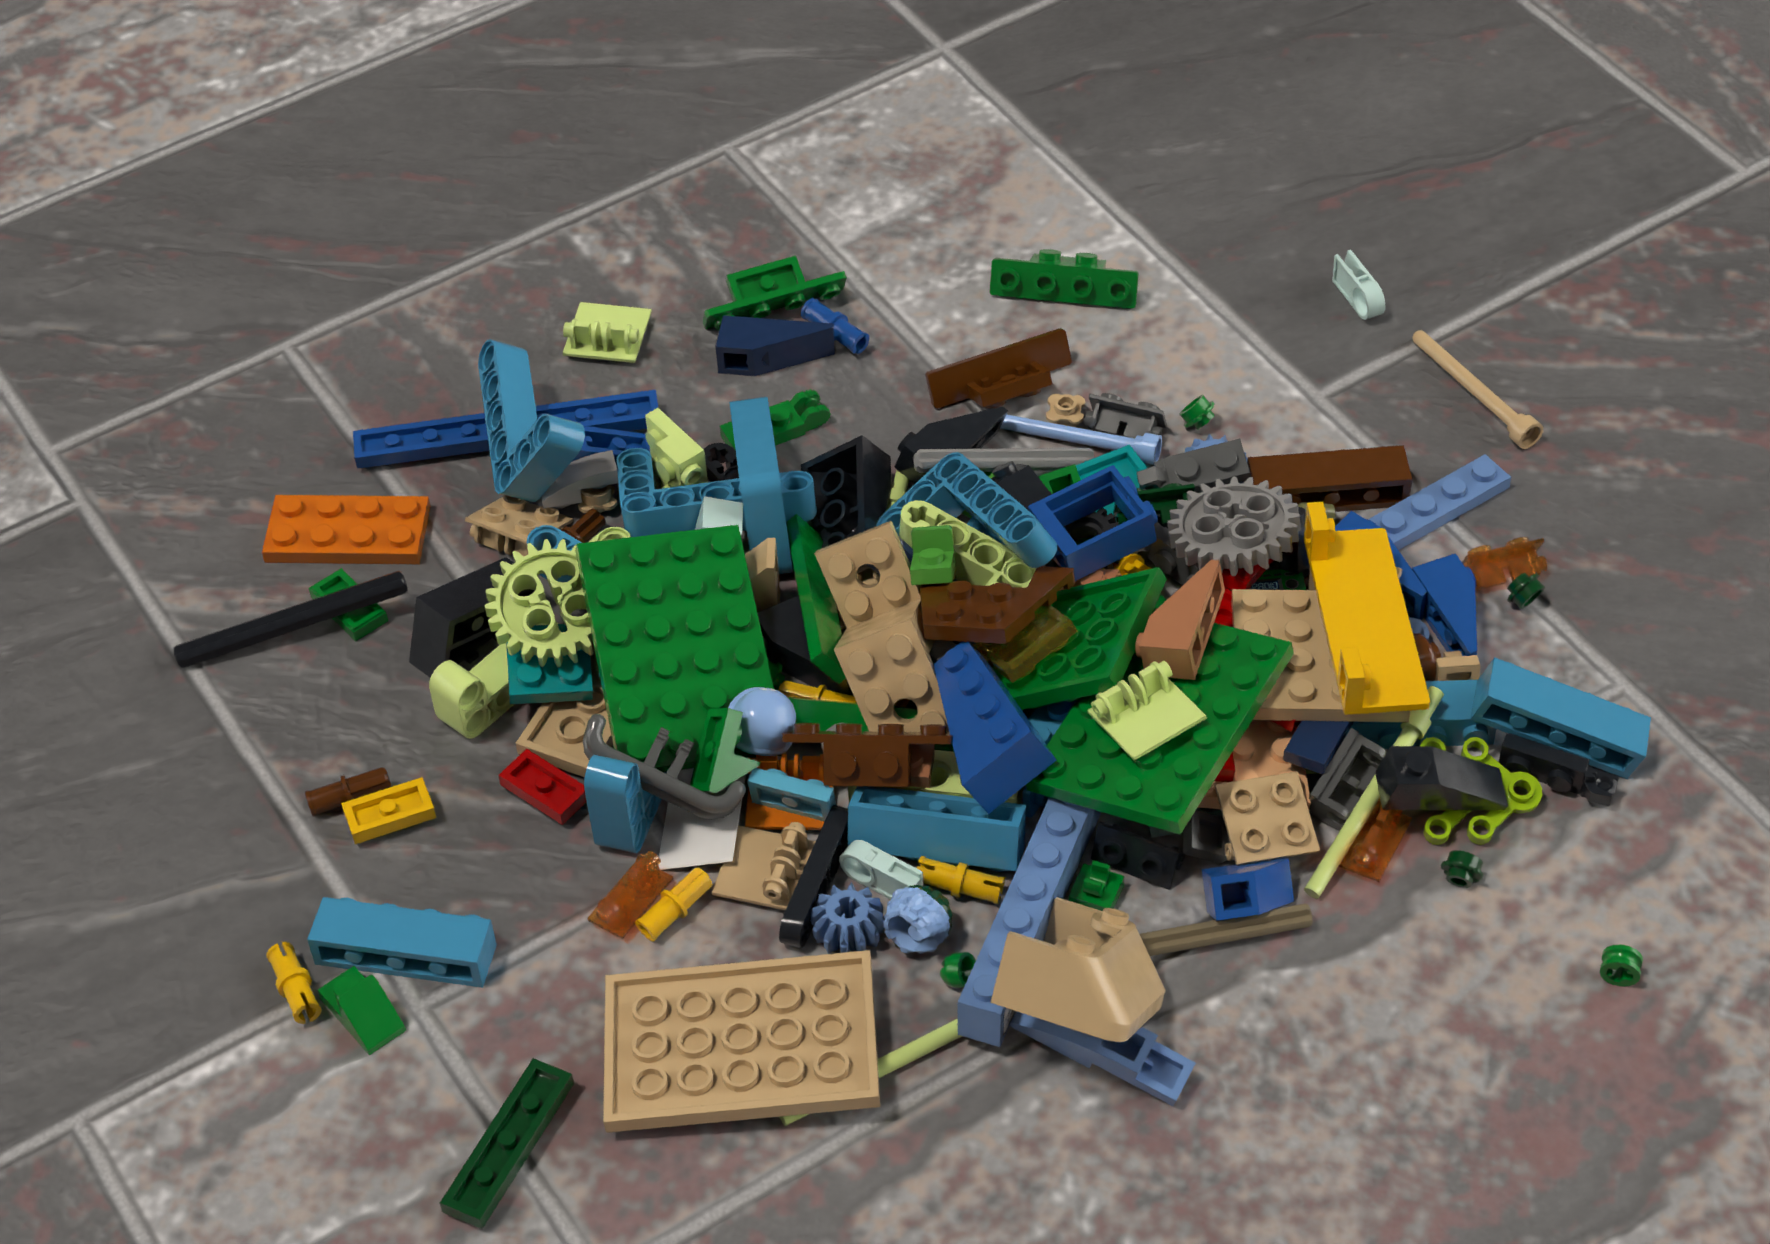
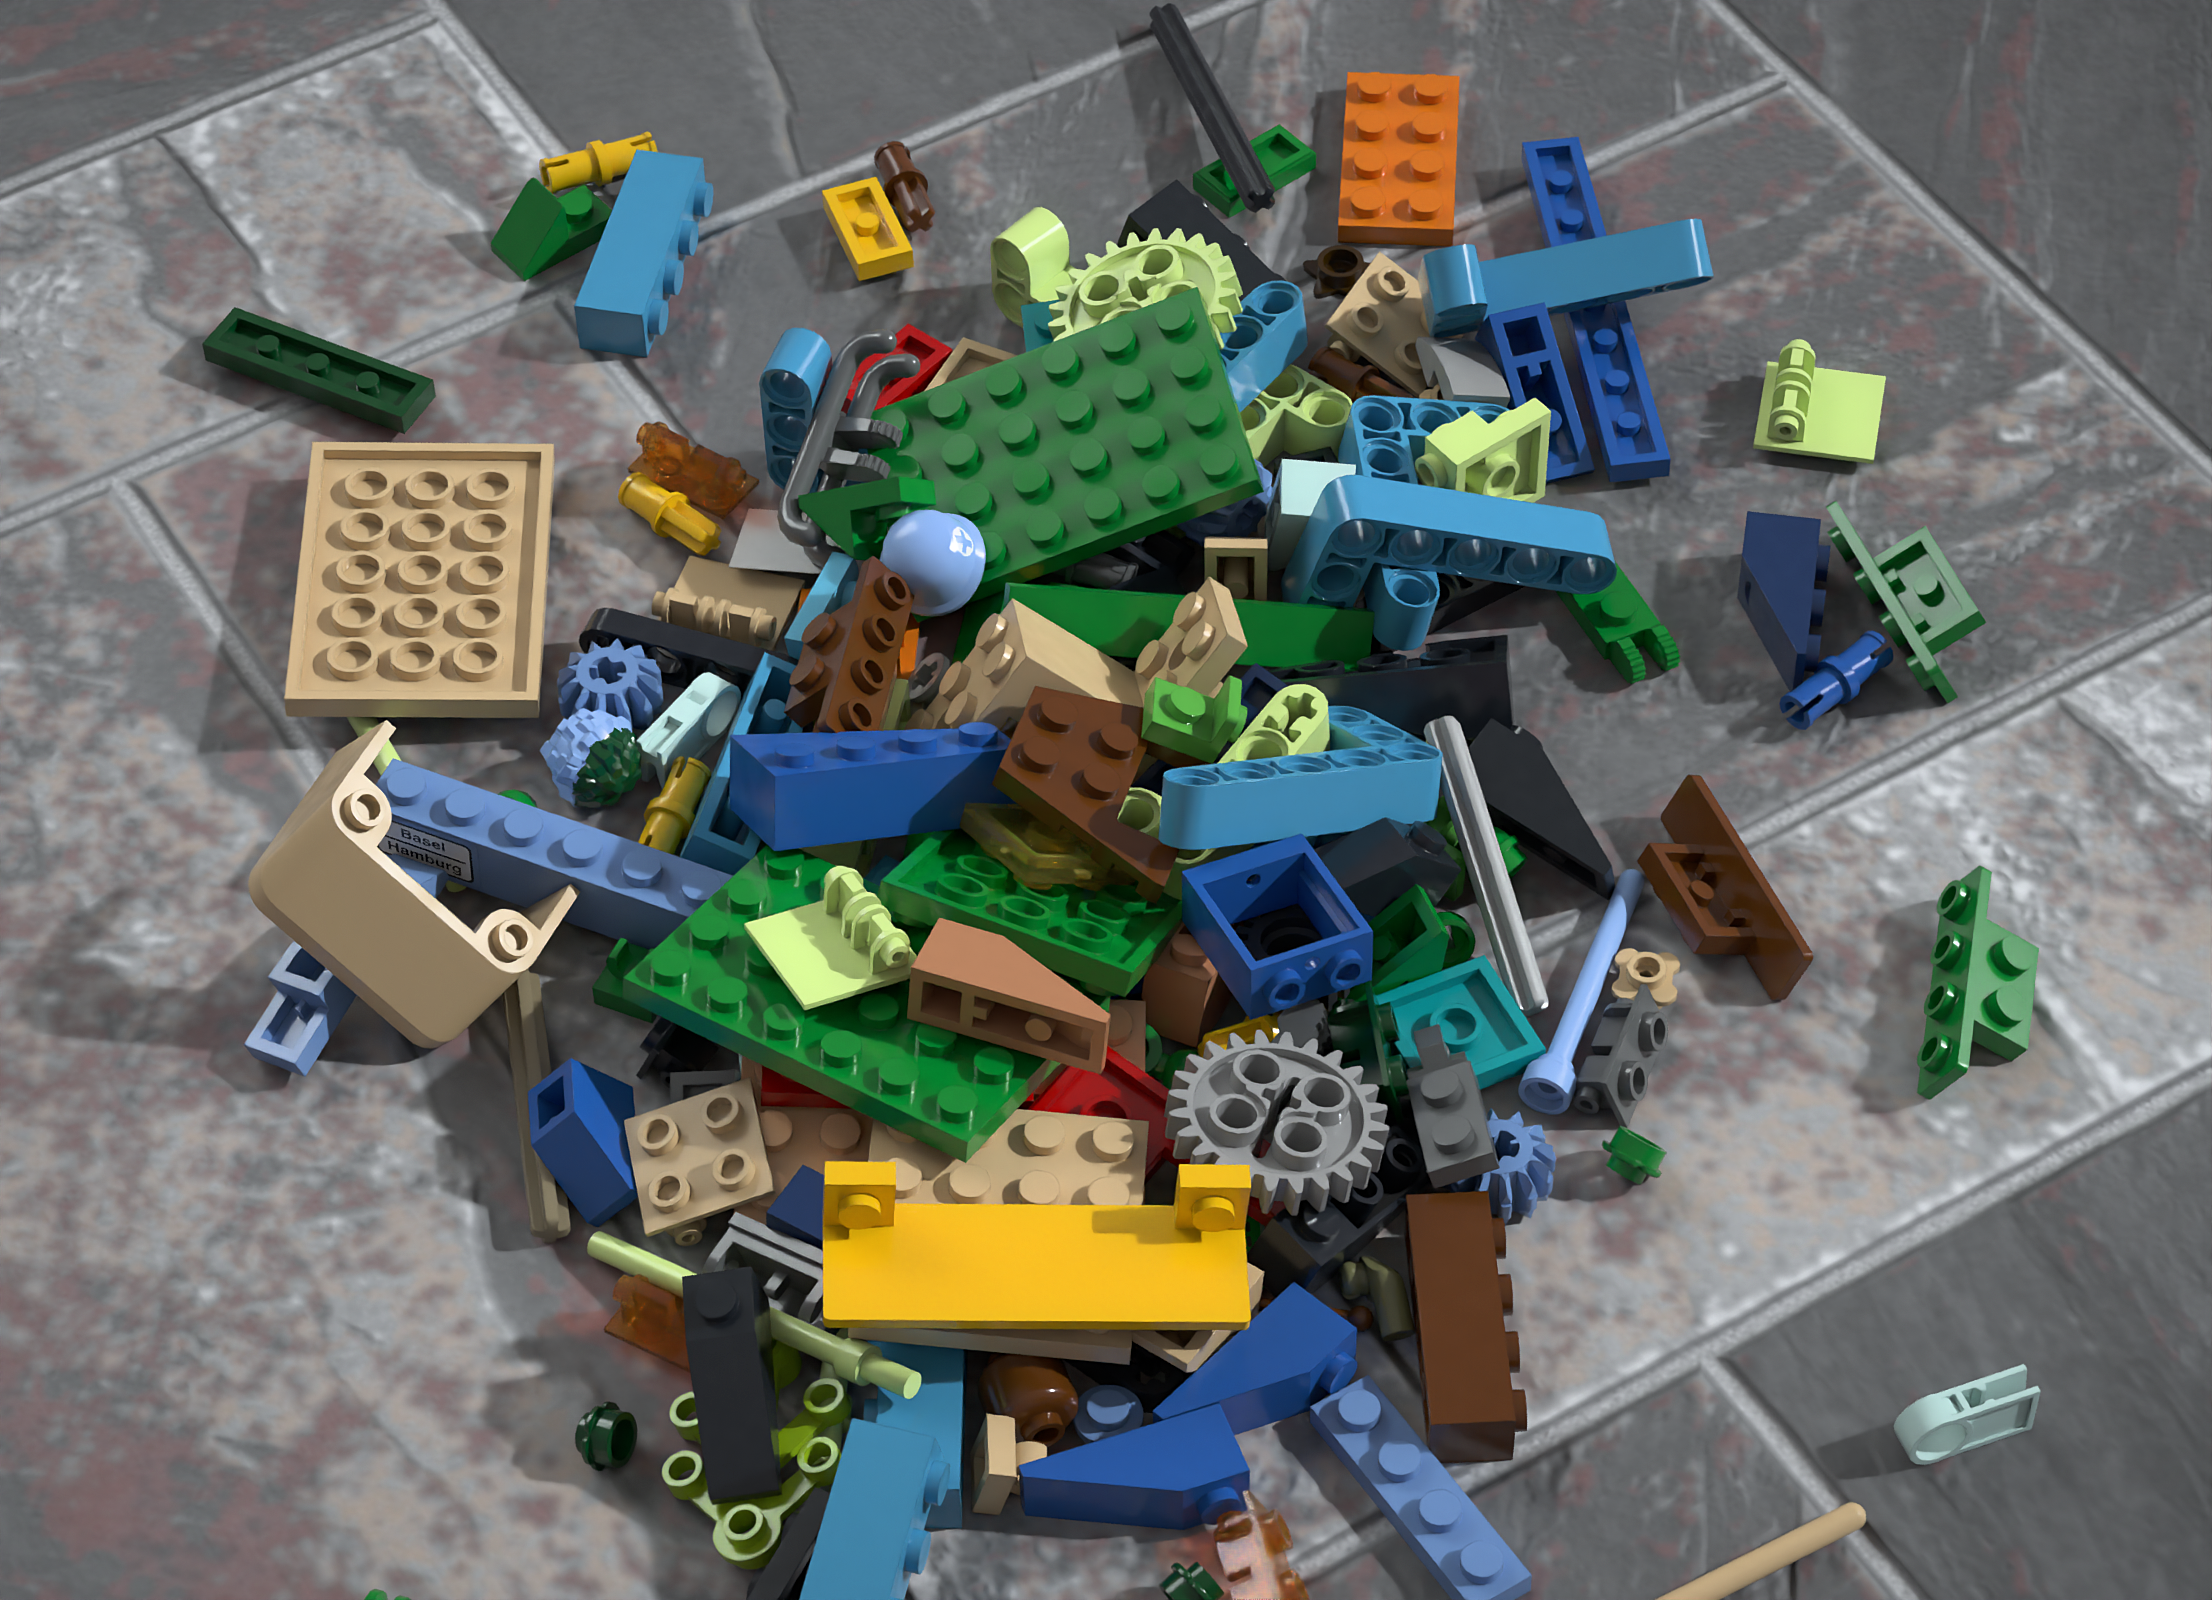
camera: 90 degrees right, 0 degrees up
none -> dark brown plate [1303,245,1370,299]

